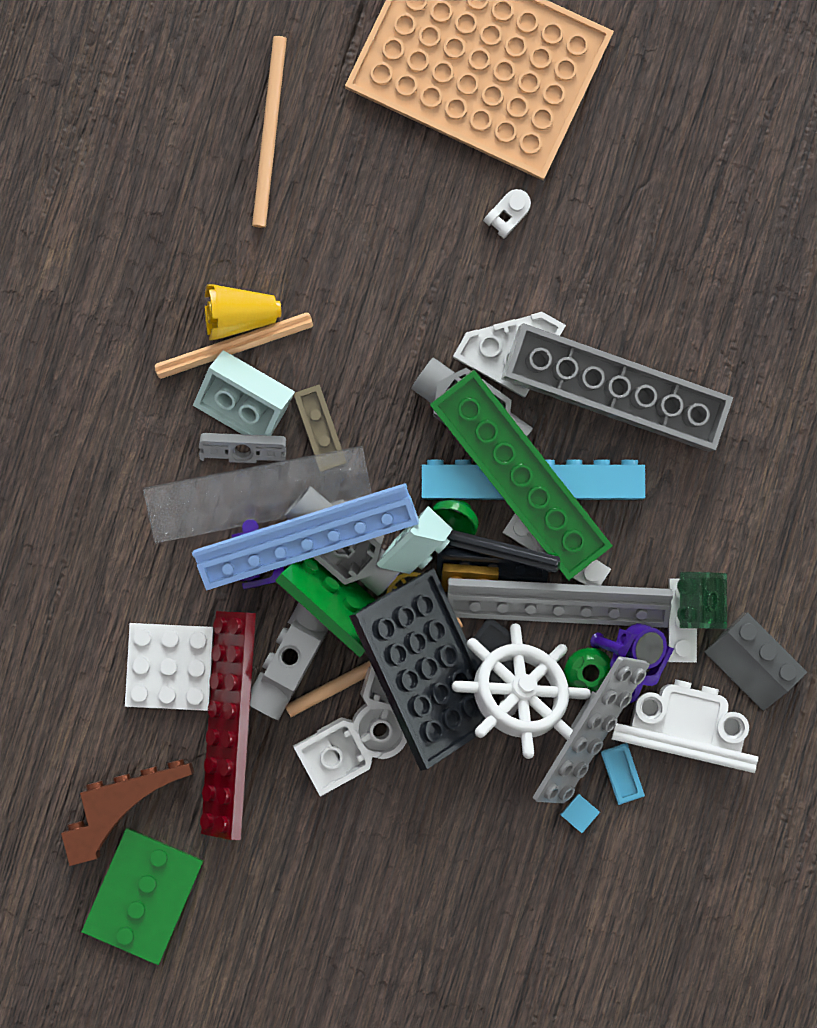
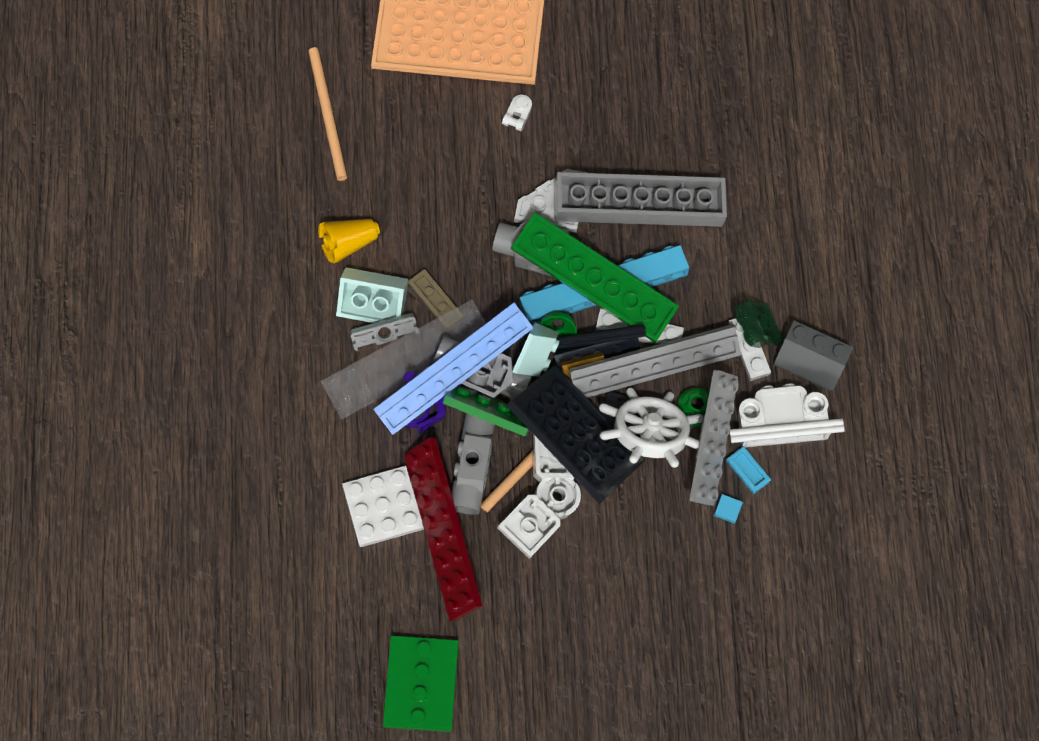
camera: 20 degrees left, 15 degrees down
copper arch [61,759,194,866] -> none
light nougat axle [155,313,313,379] -> none
dark purple piece [590,623,674,703] -> none

